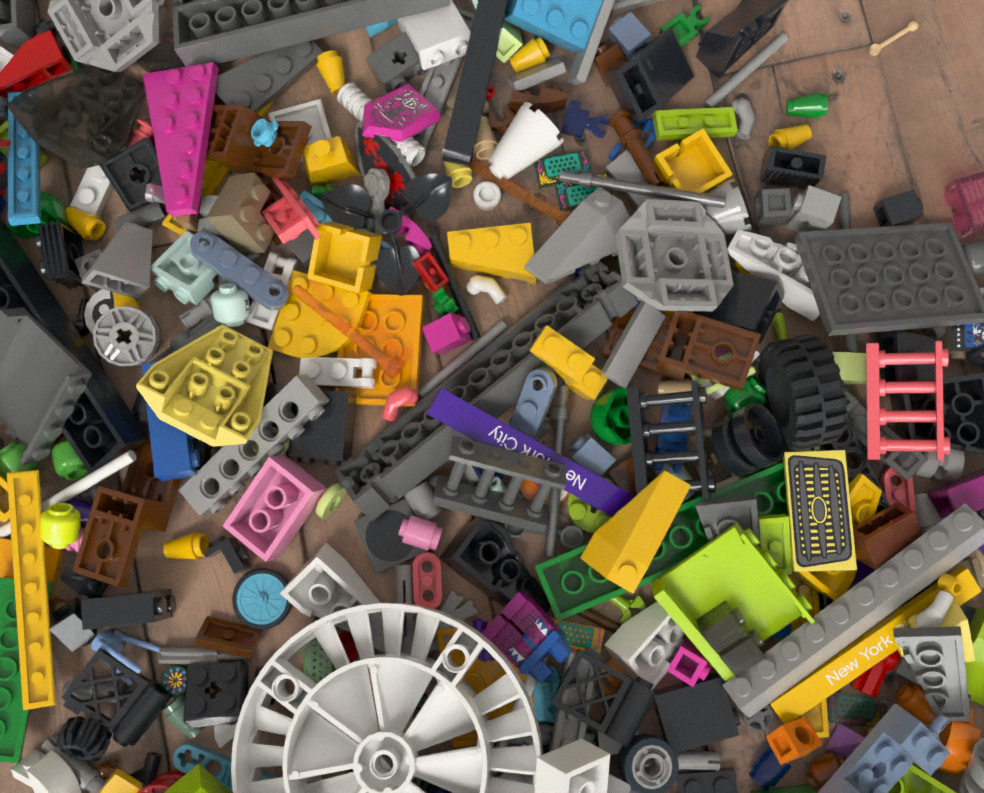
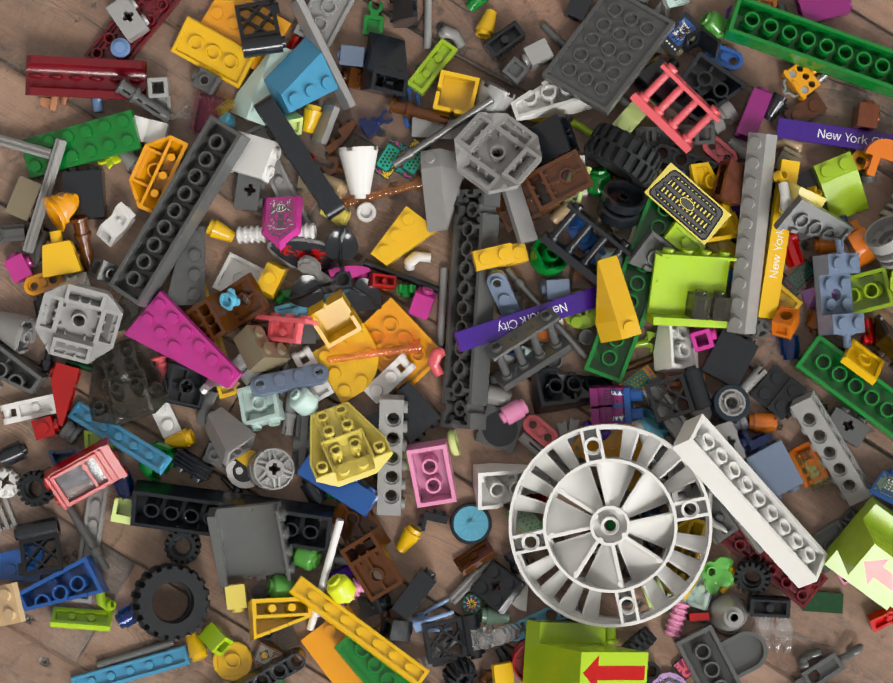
camera: 55 degrees left, 5 degrees up
none -> clear legs [470,622,521,650]

